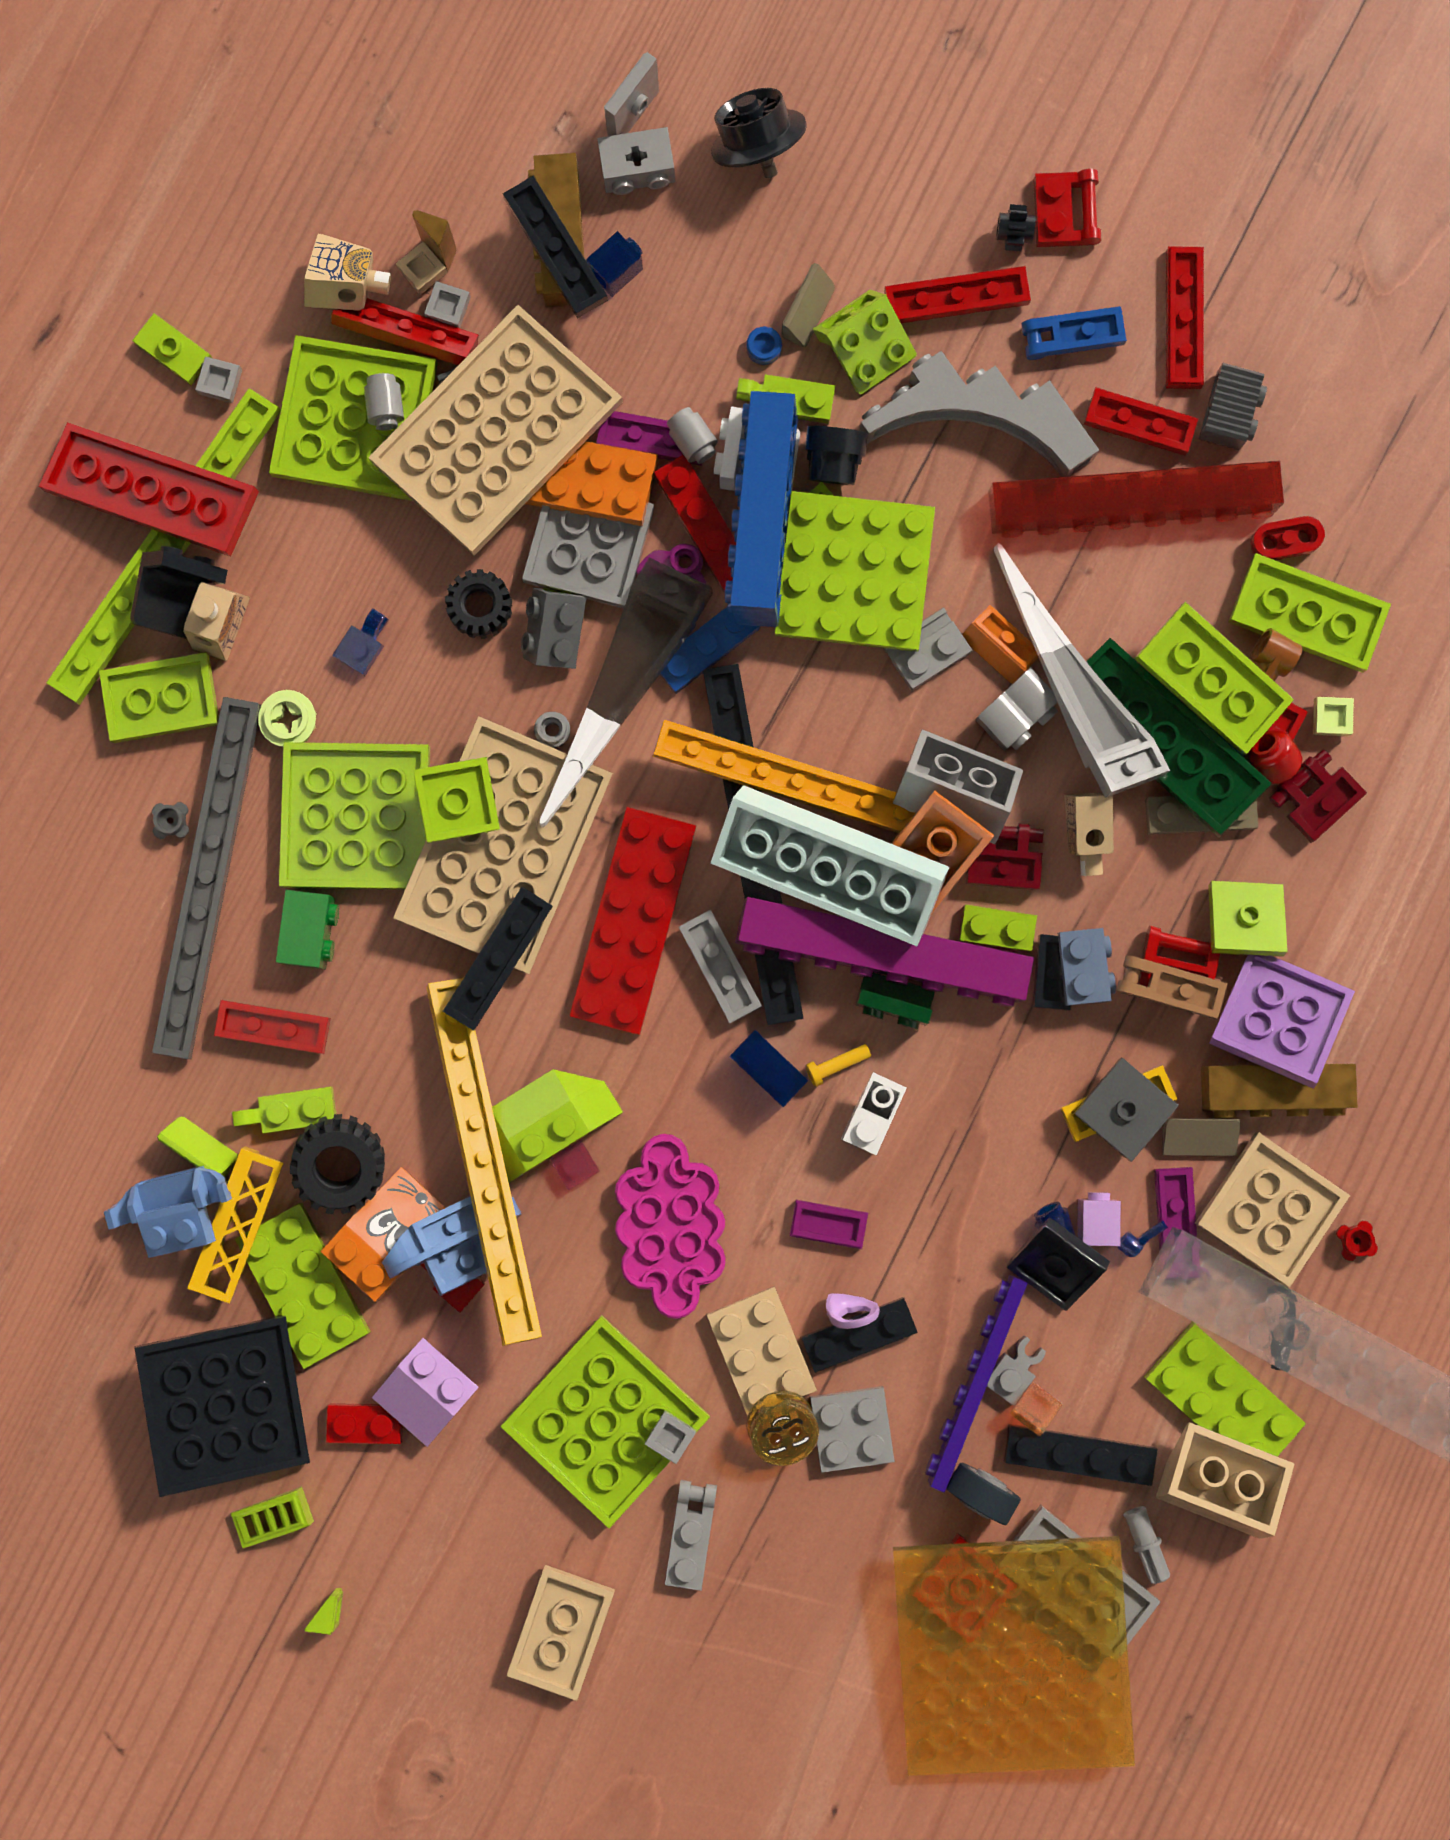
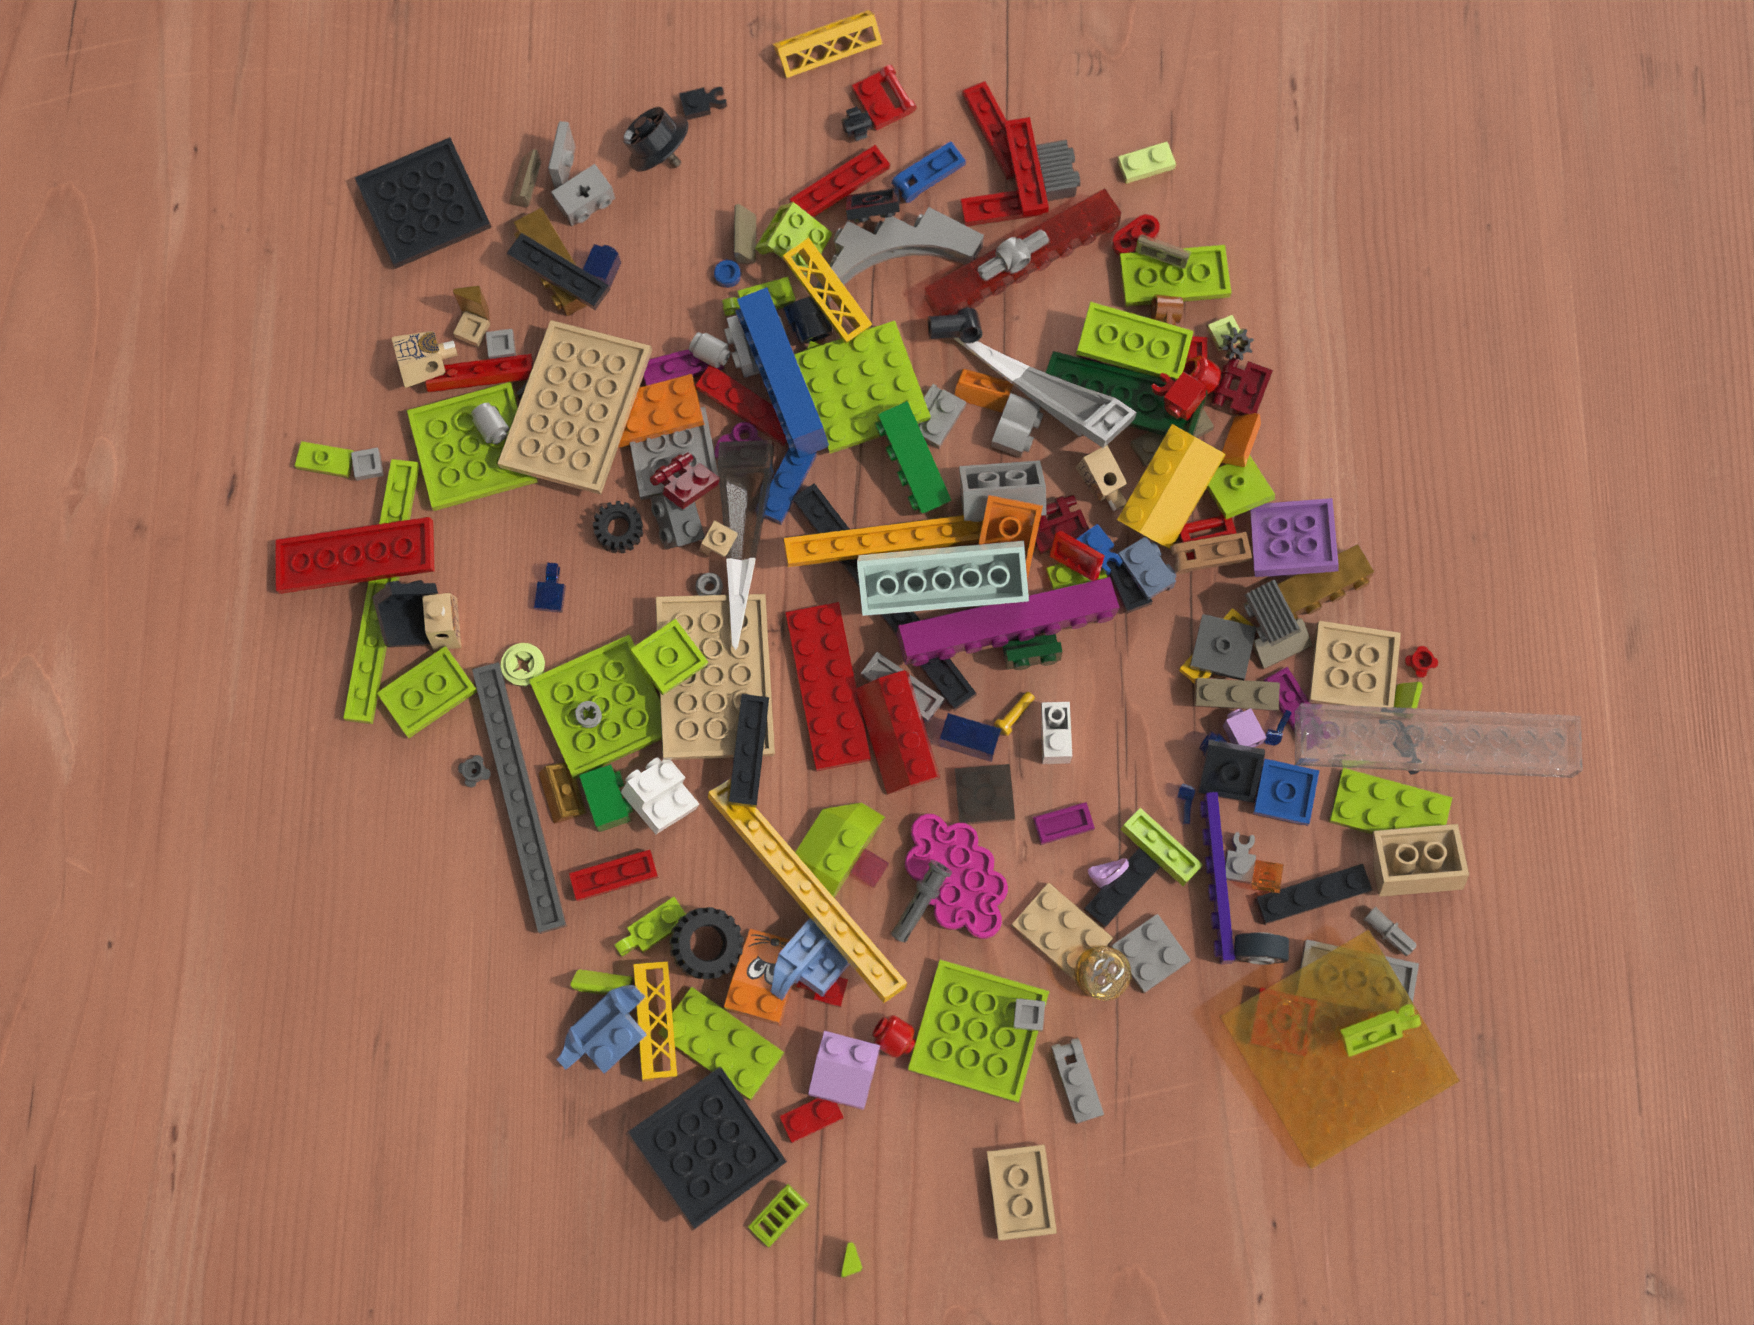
camera: 25 degrees left, 10 degrees down
none -> black plate [354,137,492,269]
none -> dark tan slope [510,149,541,208]
none -> pearl gold slope [539,762,586,824]
none -> light grey bush [575,701,602,728]
none -> white plate [621,757,699,834]
none -> dark red plate [650,452,720,510]
none -> black plate [679,87,727,120]
none -> tan bracket [699,520,738,557]
none -> yellow fence [773,10,882,78]
none -> yellow fence [782,238,872,344]
none -> black plate [846,187,900,222]
none -> red slope [856,670,941,795]
none -> red head [872,1015,916,1058]
none -> green brick [874,401,952,514]
none -> dark grey pin [891,860,952,943]
none -> black piece [927,308,983,343]
none -> clear smoke plate [954,764,1015,824]
none -> light grey axle [977,230,1049,281]
none -> red plate [1004,117,1049,217]
none -> red plate [1049,531,1105,581]
none -> blue plate [1077,524,1122,575]
none -> yellow slope [1117,424,1226,549]
none -> yellowish green plate [1118,142,1176,184]
none -> lime plate [1120,808,1203,886]
none -> dark tan slope [1135,235,1191,269]
none -> red brick [1152,372,1206,421]
none -> clear blue hand [1177,784,1195,824]
none -> dark tan plate [1194,678,1280,711]
none -> black gear [1219,327,1254,360]
none -> orange slope [1221,413,1261,467]
none -> dark grey brick [1243,580,1301,647]
none -> blue plate [1253,759,1320,826]
none -> lime plate [1340,1004,1421,1057]
none -> lime slope [1393,682,1423,715]

